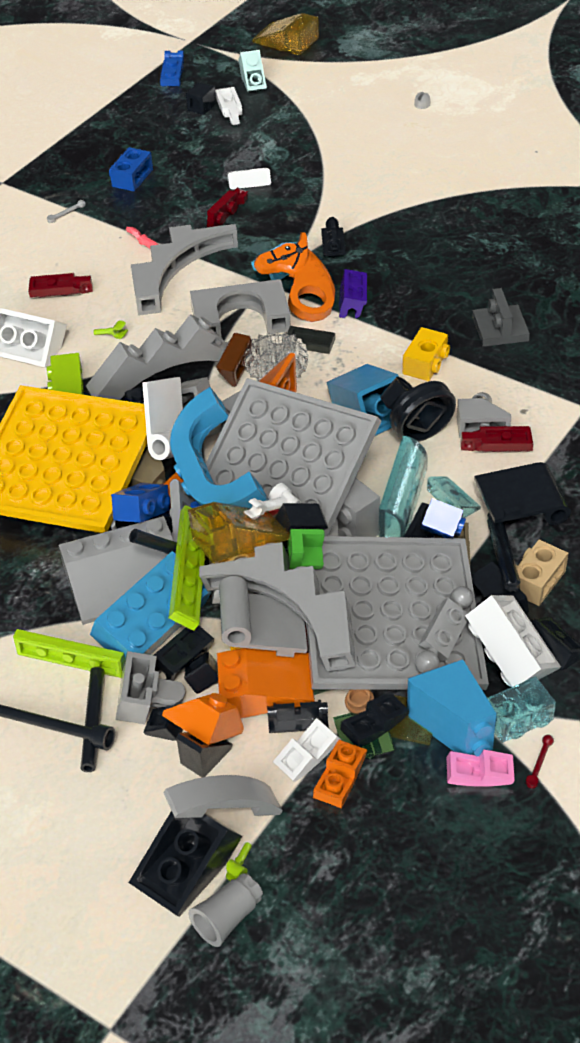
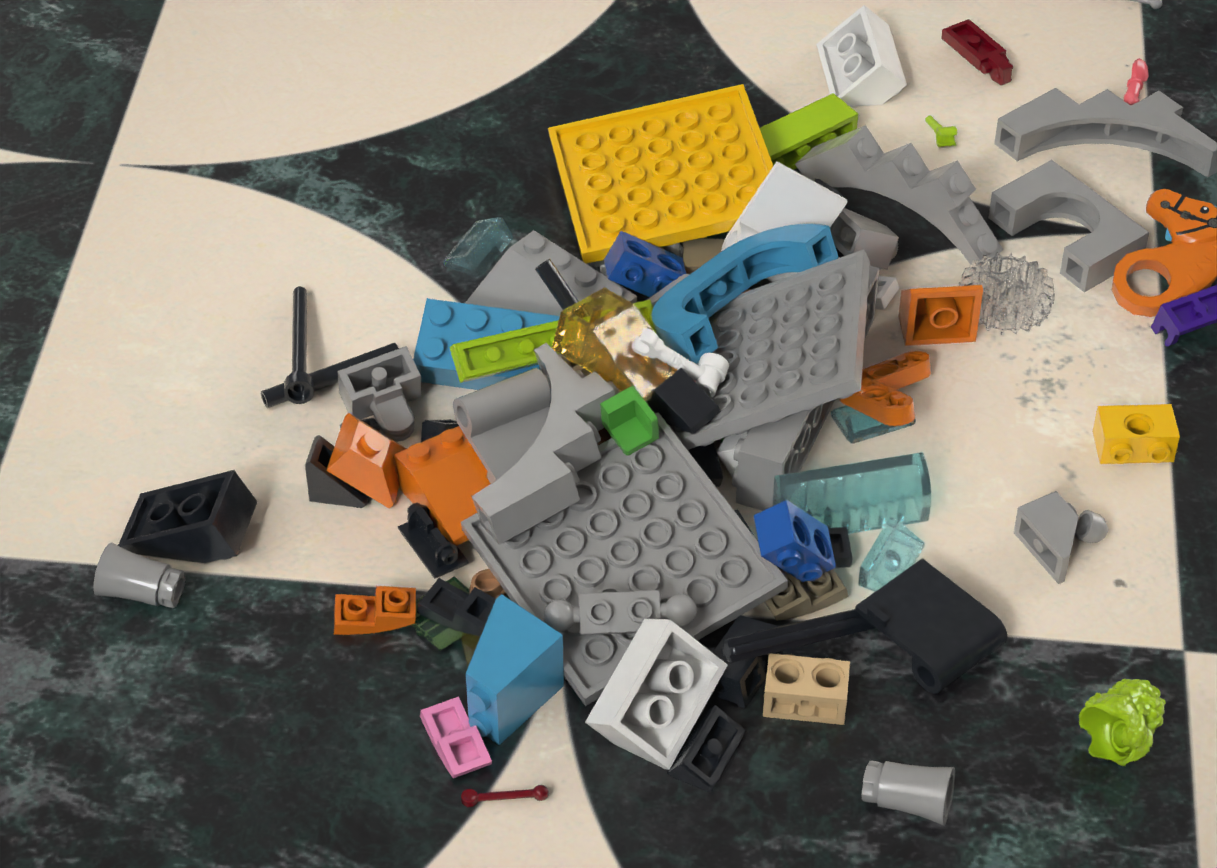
camera: 60 degrees right, 0 degrees up
lime tile [13,629,125,678] -> none
black hinge [153,625,214,681] -> none
light grey slope [164,775,283,818] -> none
reddish brown slope [217,333,254,387] -> none
lime hand [226,842,252,881] -> none
white slope [273,718,341,782] -> none
pearl dark grey tile [284,326,336,354] -> none
dark azure slope [326,364,399,436] -> none
black piece [380,376,456,442] -> none
dark red hinge [460,426,534,451] -> none
clear light blue brick [487,677,556,743] -> none
none -> clear light blue slope [442,217,513,278]

